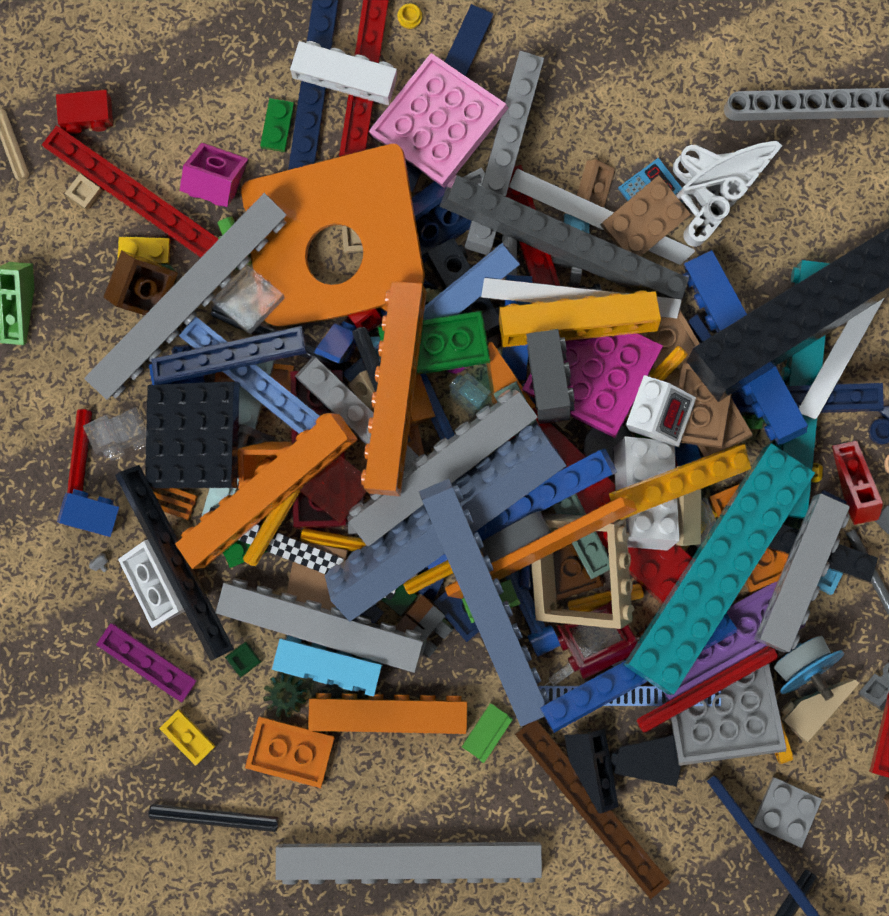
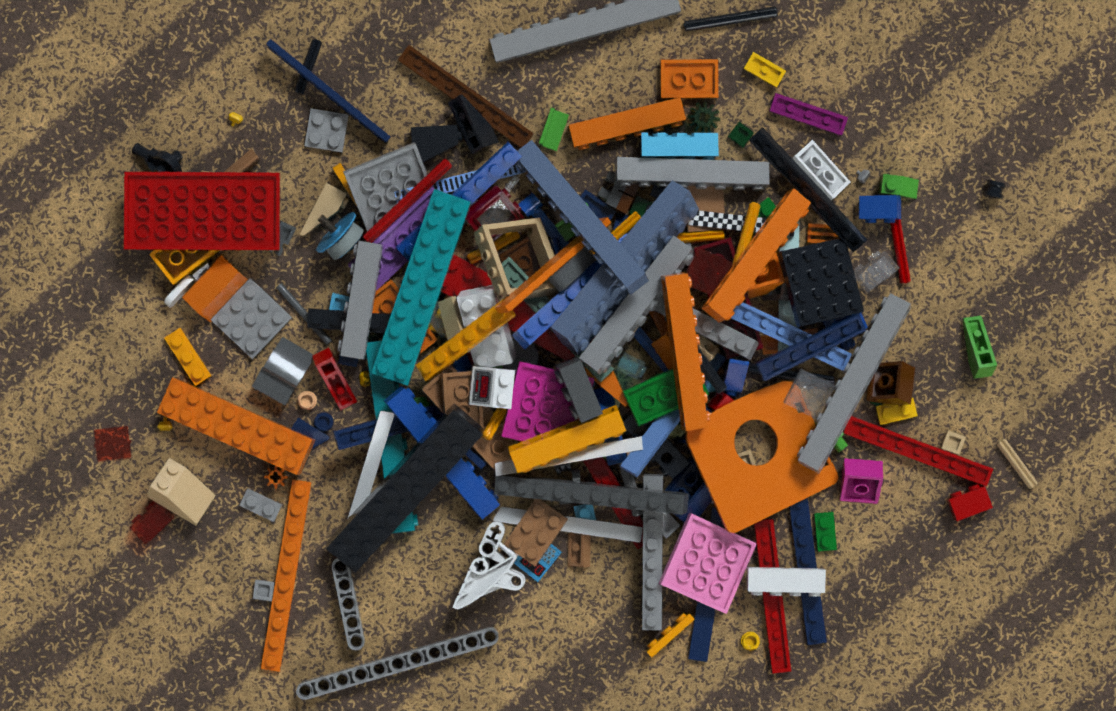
camera: 170 degrees right, 5 degrees up
none -> light orange plate [646,612,695,658]
none -> bright green slope [879,174,919,199]

